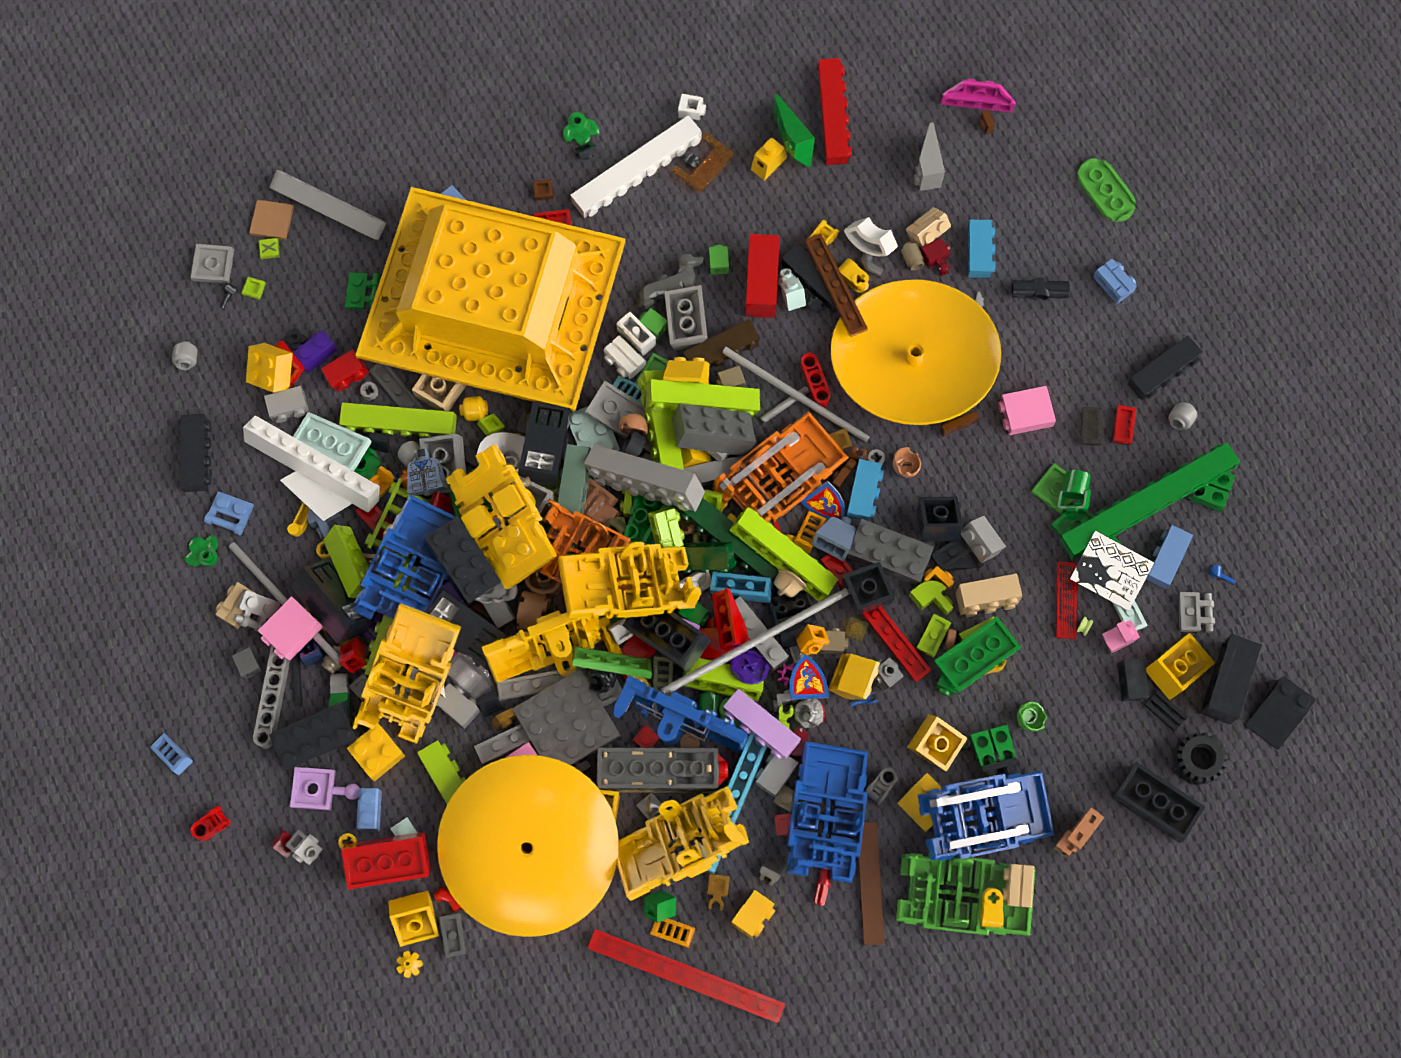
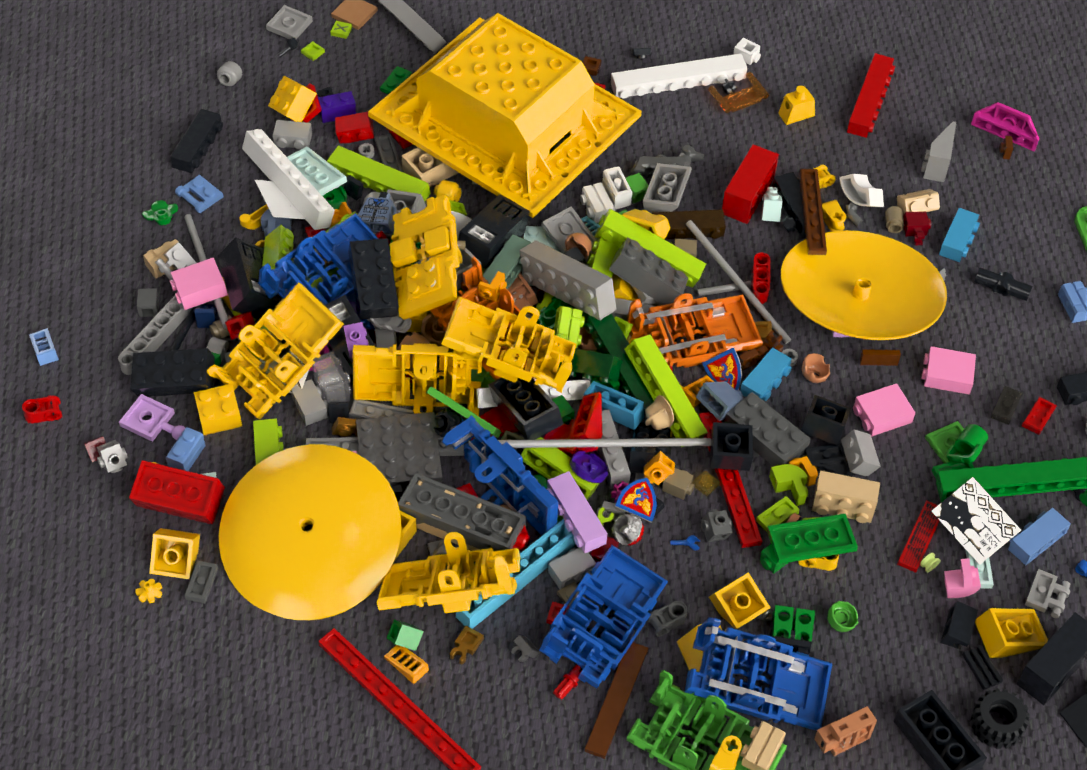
camera: 20 degrees right, 20 degrees down
red arm [434,888,462,912] -> none
green plate [563,112,599,146] -> none
bright green brick [709,245,729,275] -> none
yellow brick [731,890,775,939] -> none
green wedge [773,94,815,167] -> none
yellow slope [828,654,880,699] -> none
none -> medium lavender head [343,322,369,359]
none -> light orange bracket [478,271,507,302]
none -> bright pink brick [853,383,915,437]

